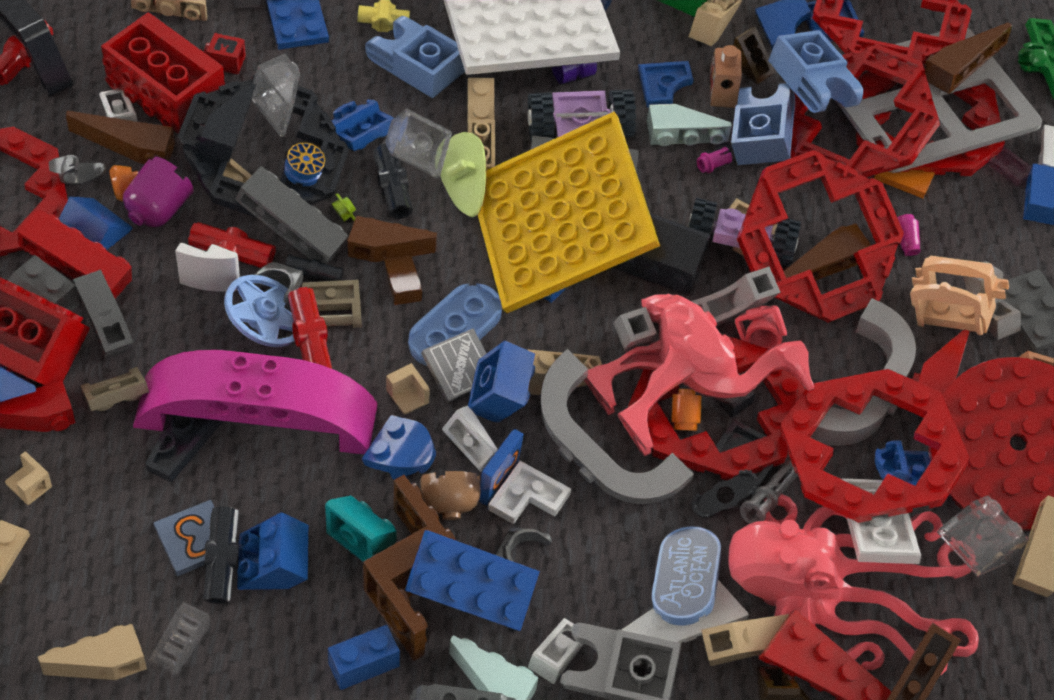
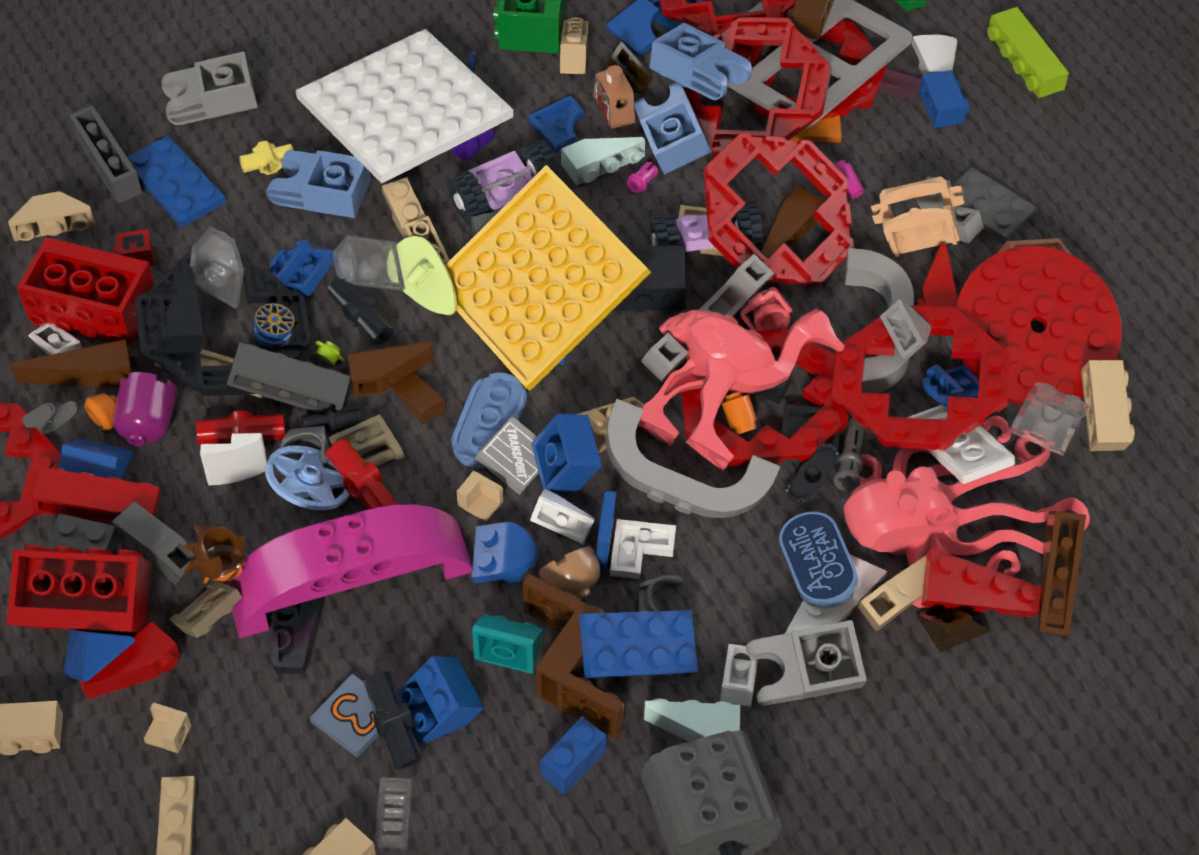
camera: 20 degrees left, 0 degrees up
none -> reddish brown hair [183,524,247,583]
none -> light grey slope [880,299,932,360]

